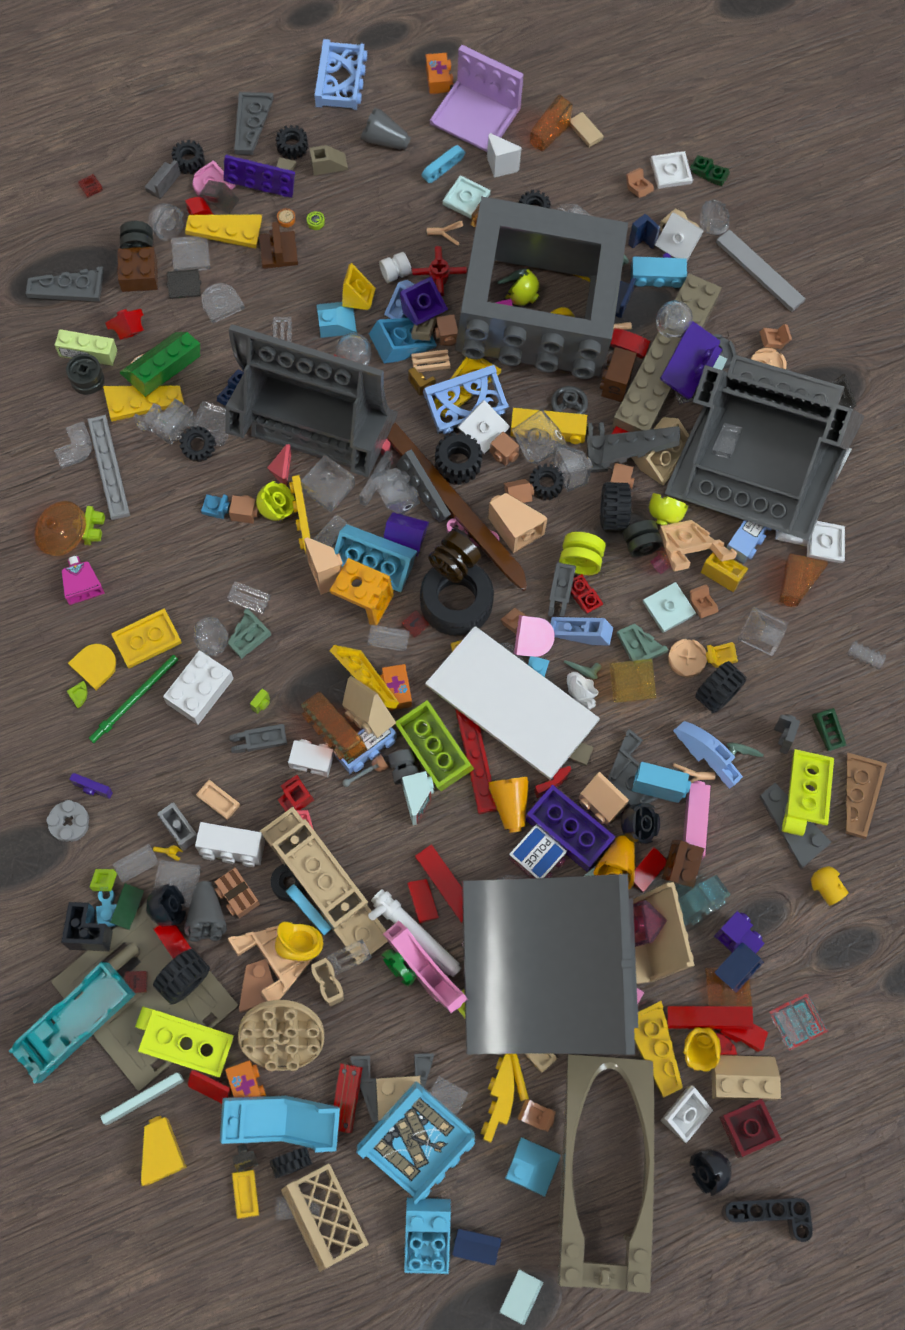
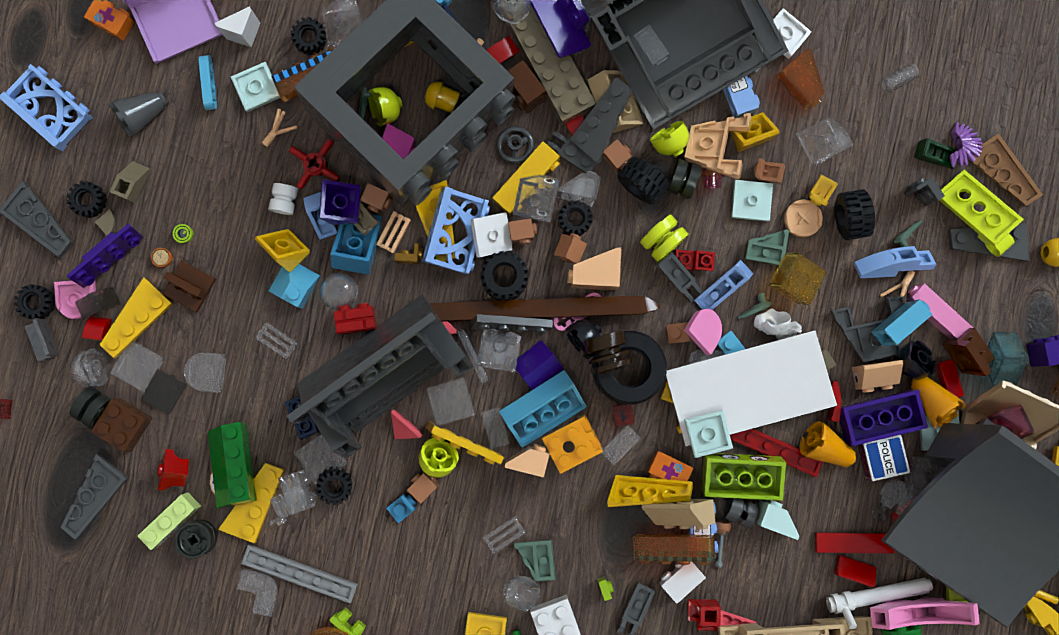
camera: 60 degrees left, 15 degrees up
none -> light aqua plate [684,410,733,458]
none -> medium lavender hair [949,122,983,167]

